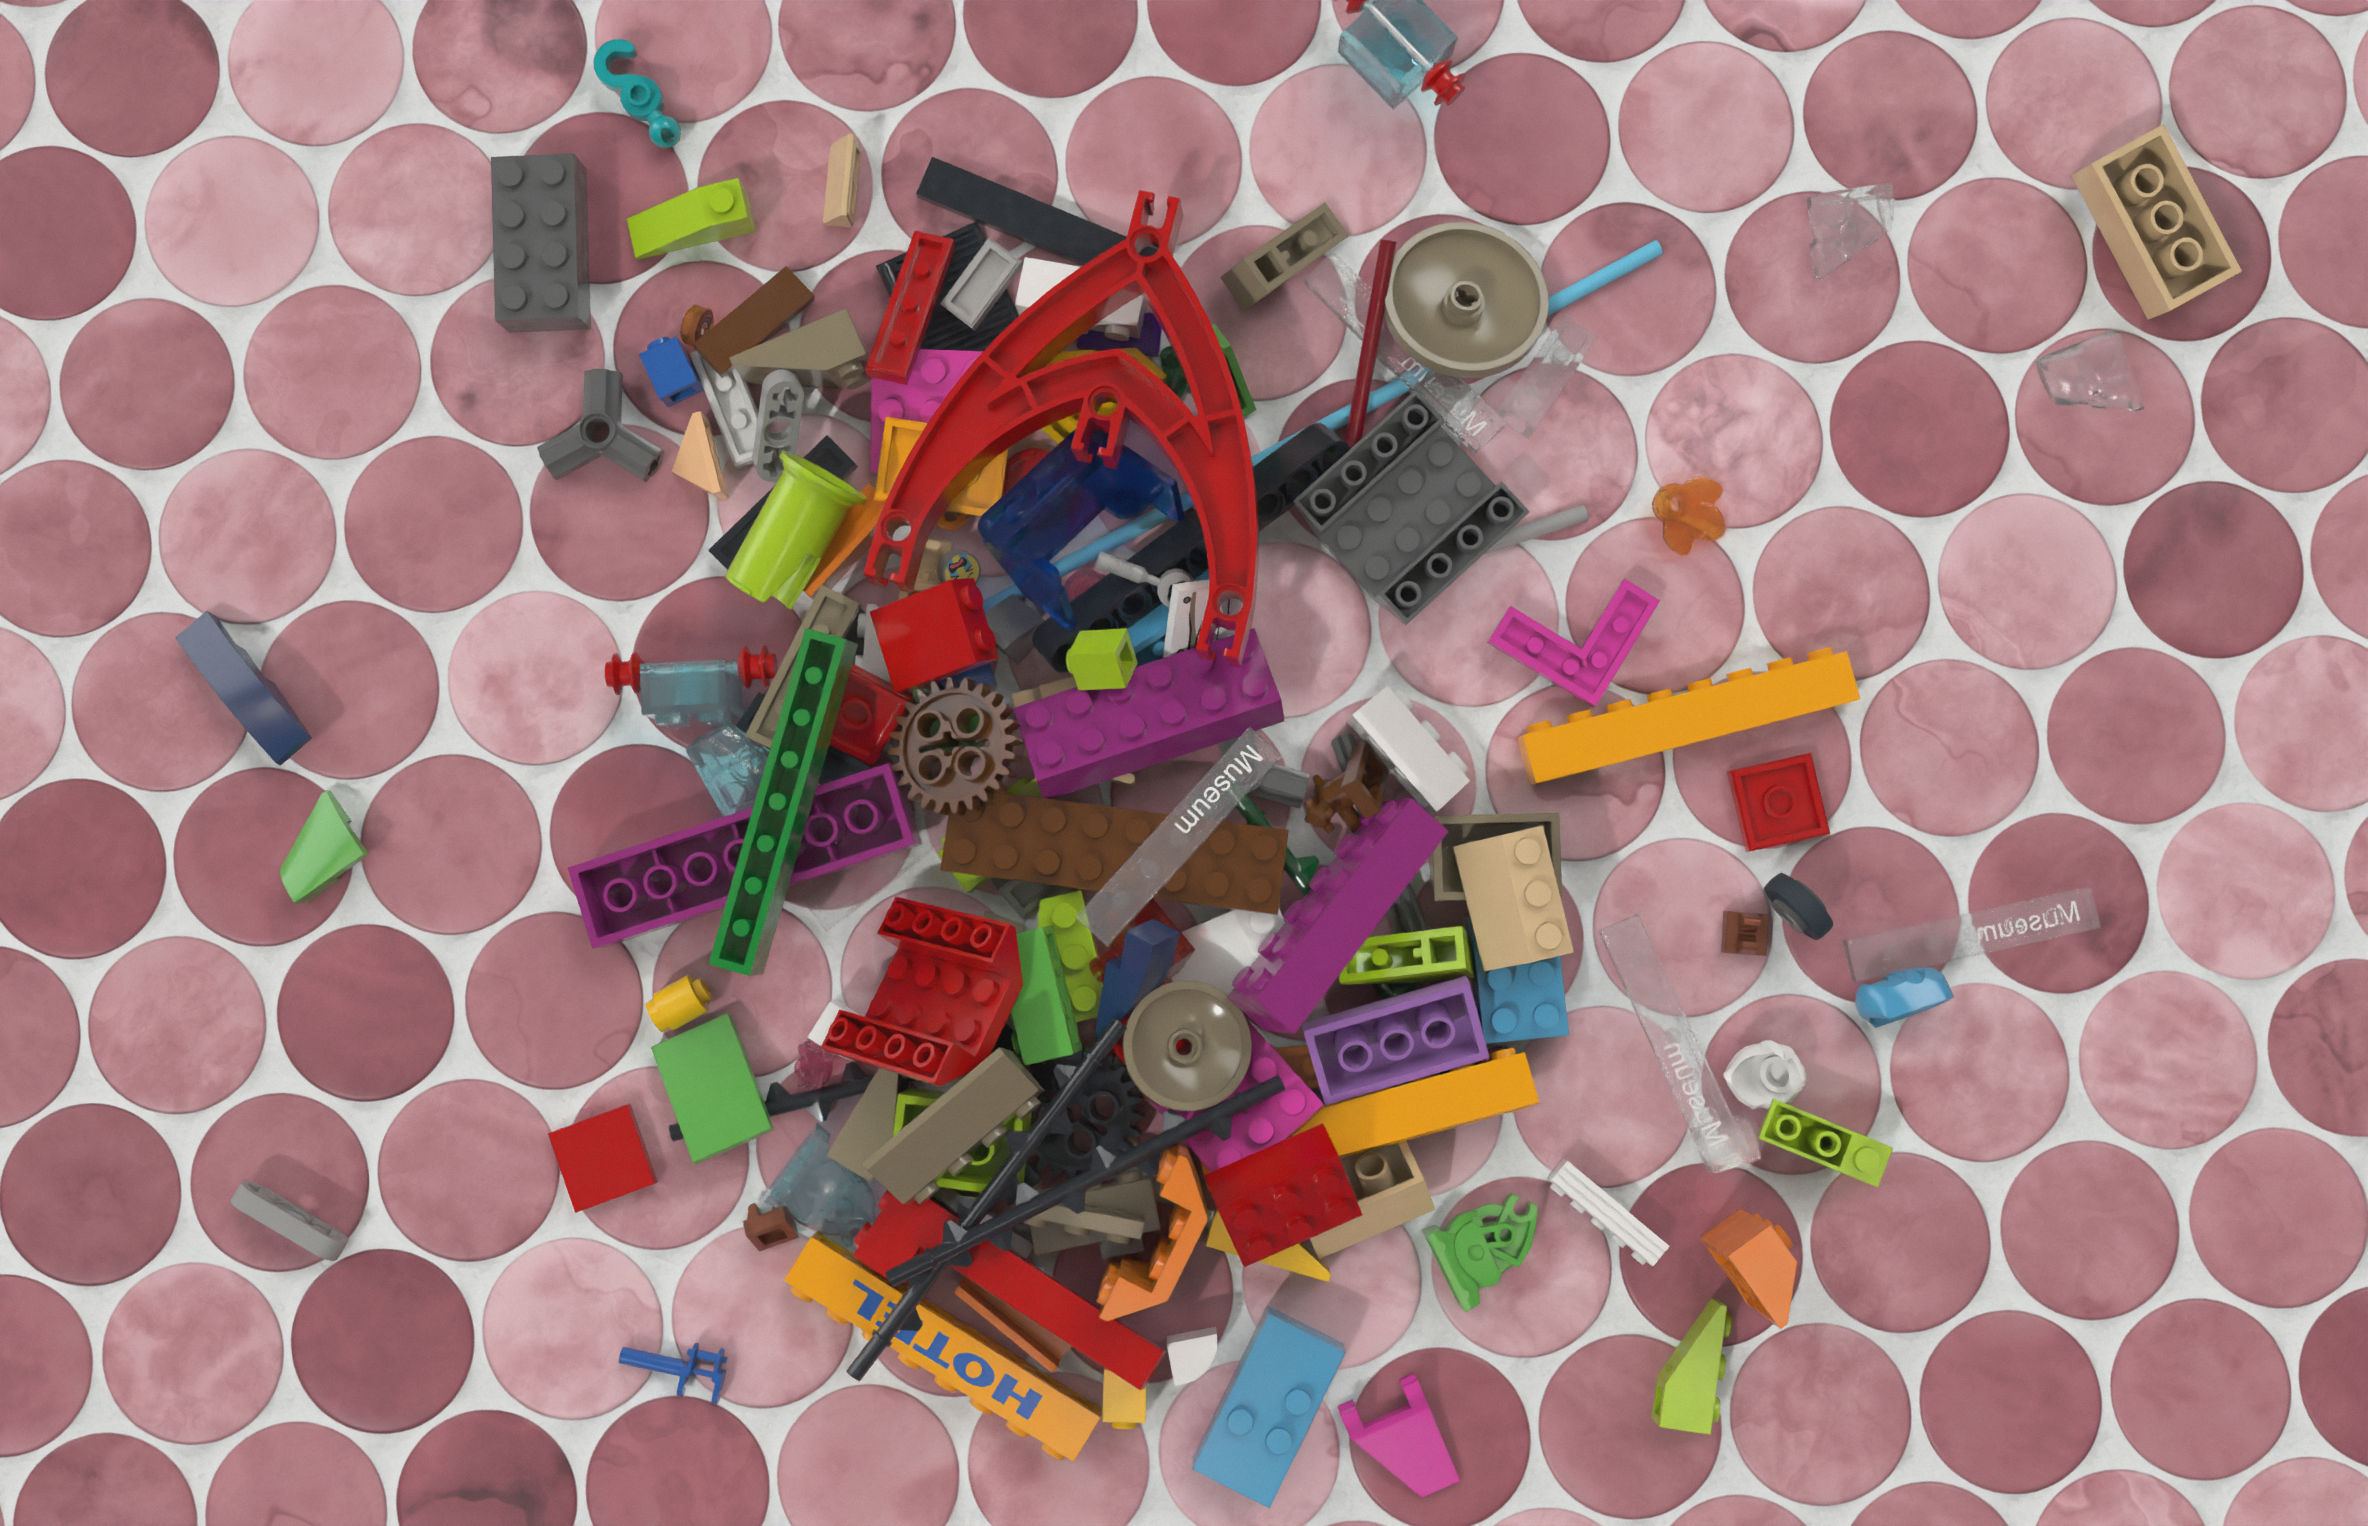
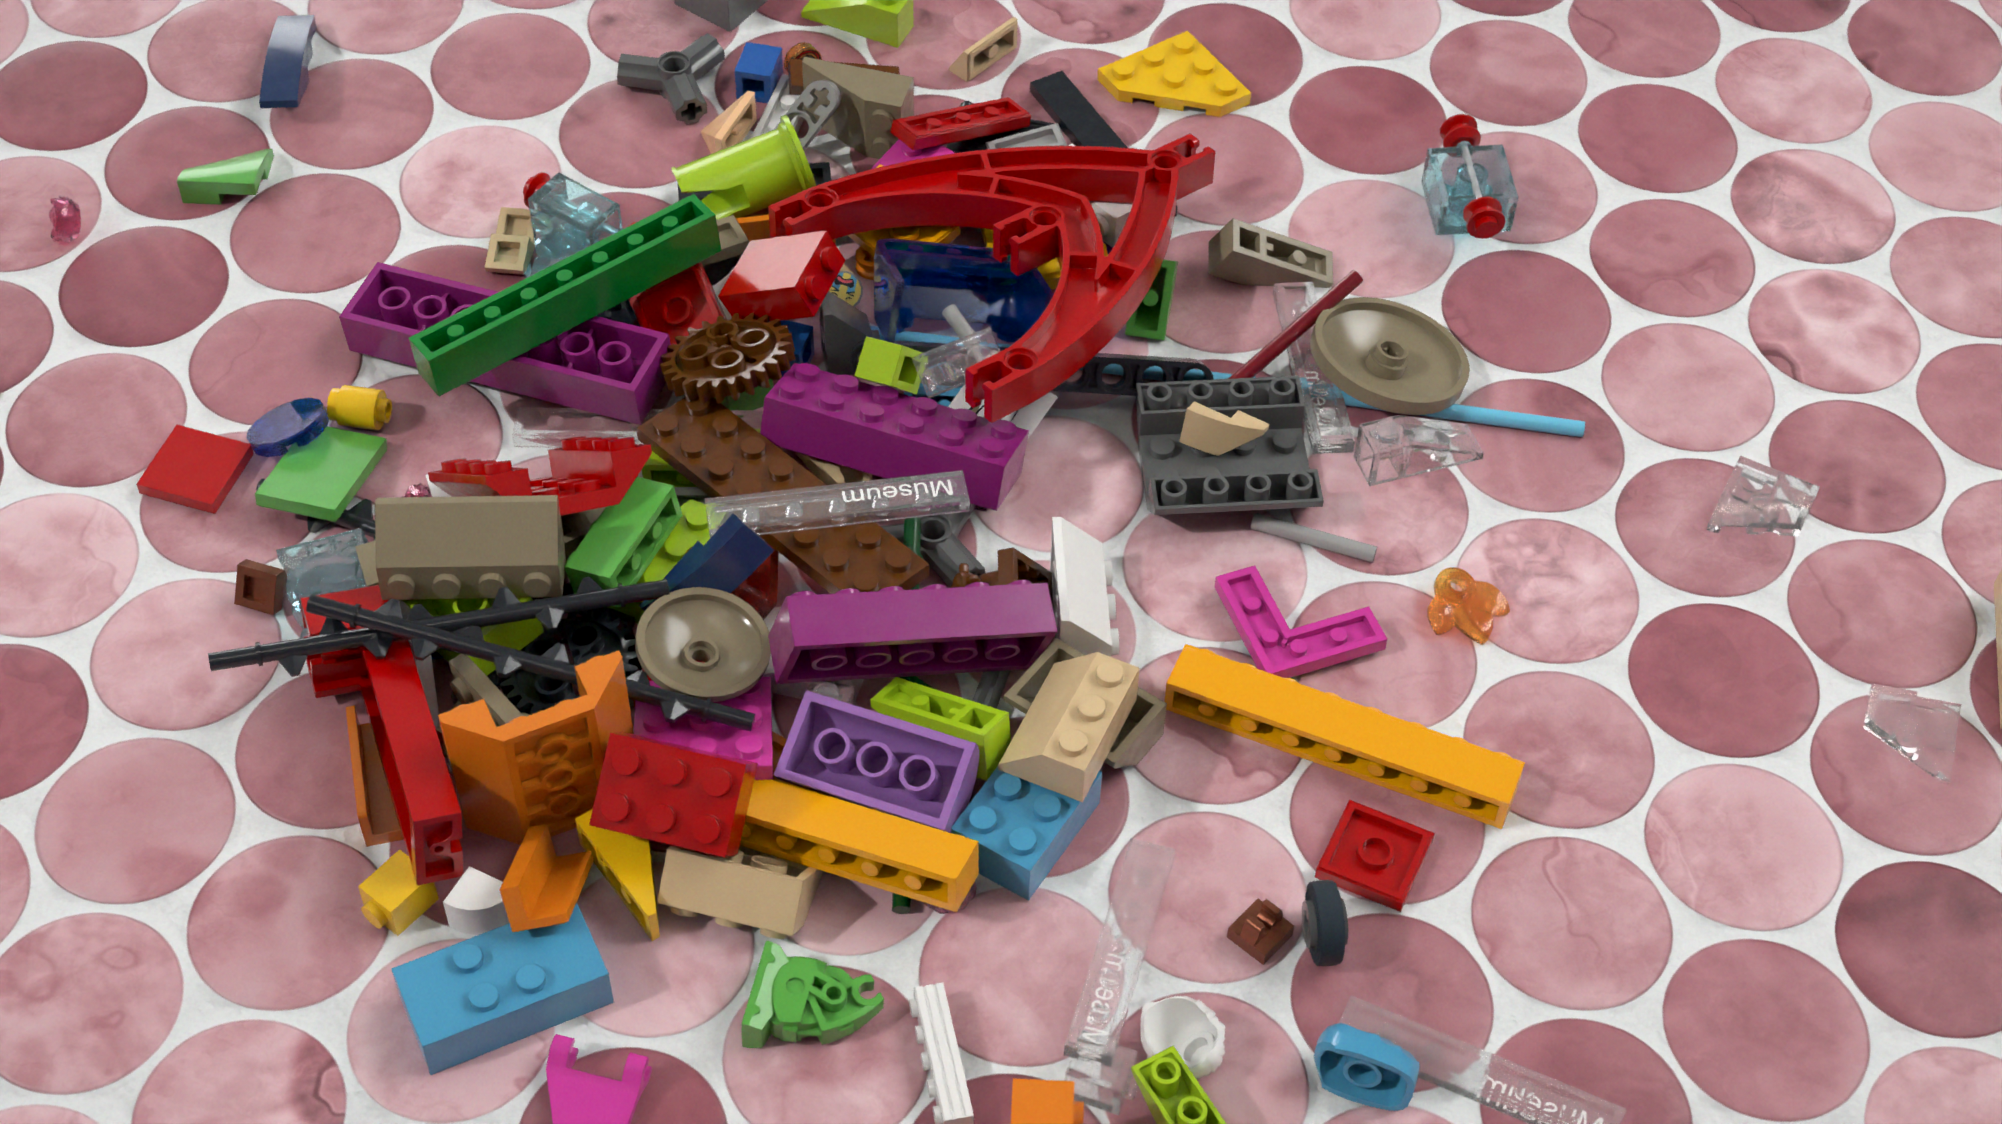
camera: 35 degrees right, 35 degrees down
blue piece [619,1343,728,1404] -> none
light orange brick [784,1231,1102,1462] -> none
none -> clear pink plate [49,195,81,245]
none -> clear blue tile [246,398,329,457]
none -> tan slope [484,207,542,275]
none -> orange panel [499,824,594,932]
none -> clear plate [913,326,1000,398]
none -> yellow plate [1097,30,1251,117]
none -> tan slope [1179,401,1270,456]

